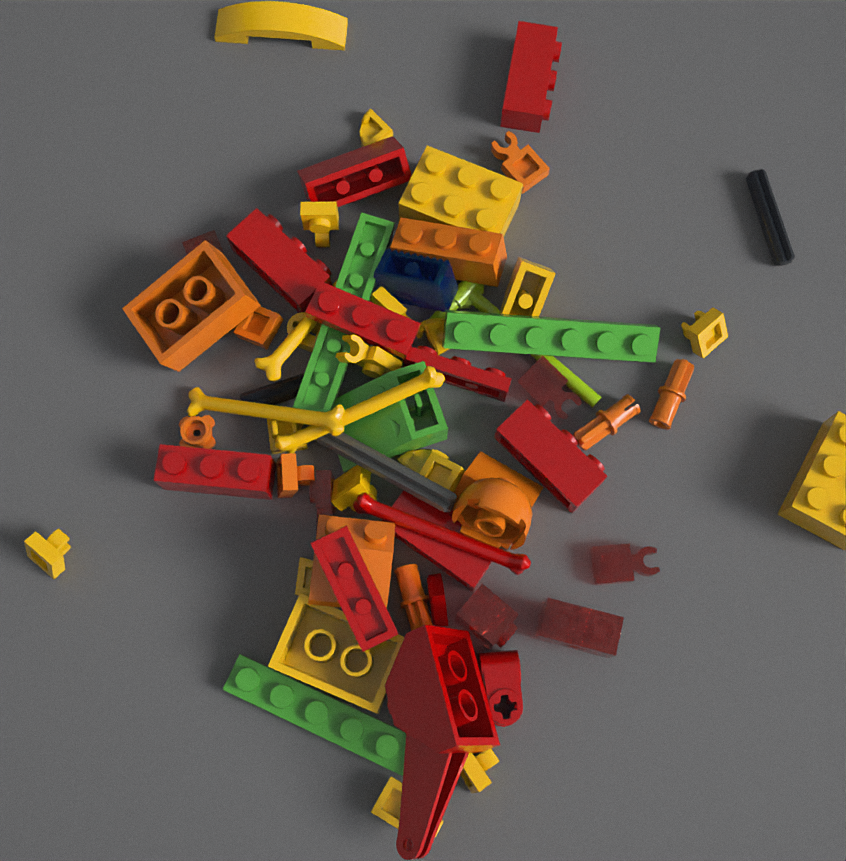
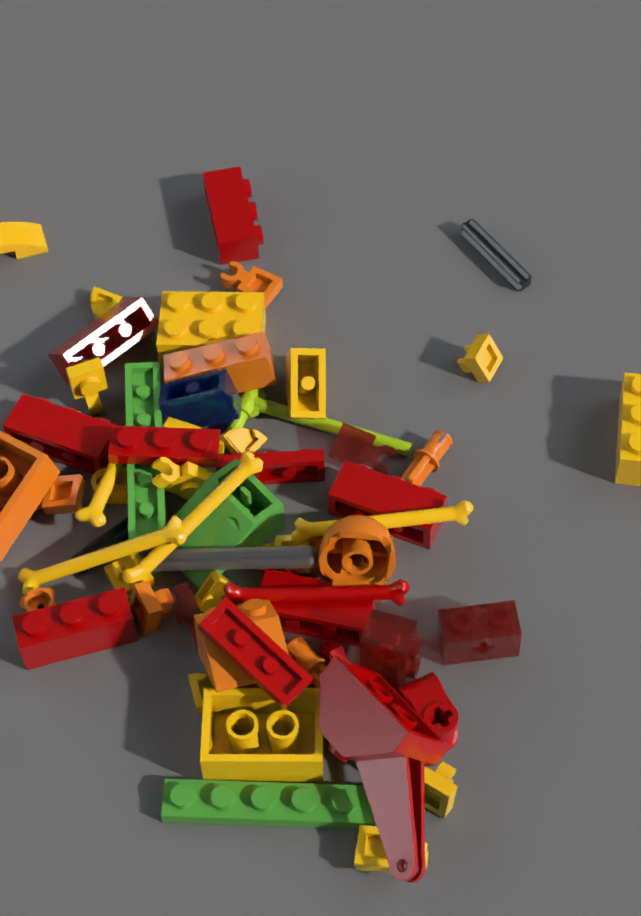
camera: 20 degrees left, 20 degrees down
bright green plate [442,310,660,363] -> none
clear red plate [591,543,660,586] -> none
orange axle [649,359,694,430] -> none
none -> yellow piece [291,500,473,544]

